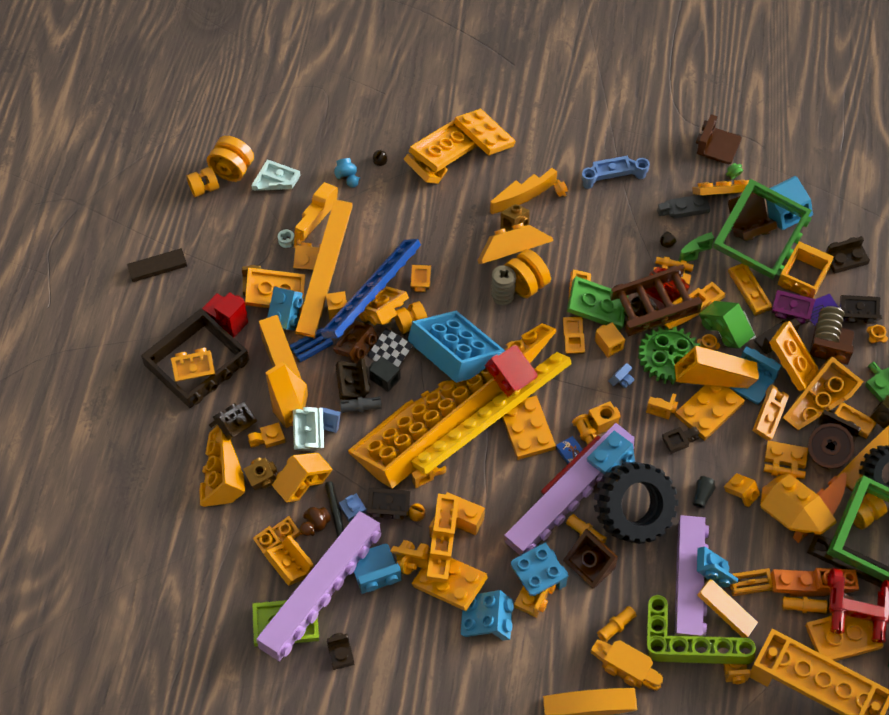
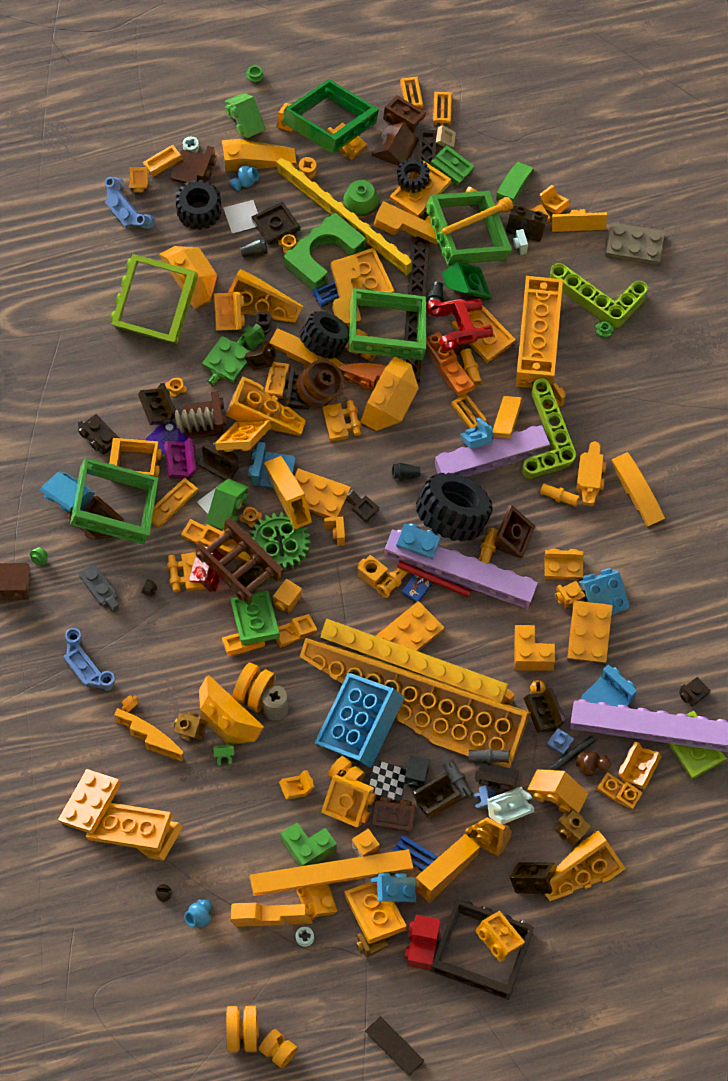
camera: 115 degrees left, 5 degrees up
light orange plate [248,422,285,448] -> none
light aqua wing [251,159,301,191] -> none
blue plate [321,239,421,339] -> none
light orange hips [390,540,430,575] -> none
light orange slope [426,494,459,583] -> none
bracket [484,345,538,398] -> none
dark azure bracket [511,542,568,596] -> none
medium blue tile [608,363,634,388] -> none
bright green slope [679,232,714,262] -> none
light orange plate [692,180,749,196] -> none
light orange bracket [724,473,760,507] -> none
light orange plate [752,384,789,441] -> none
none -> bright green tile [214,744,234,765]
none -> bright green brick [280,822,337,867]
none -> dark grey pin [469,748,509,764]
none -> dark brown bracket [475,763,519,791]
none -> light orange bracket [555,581,586,609]

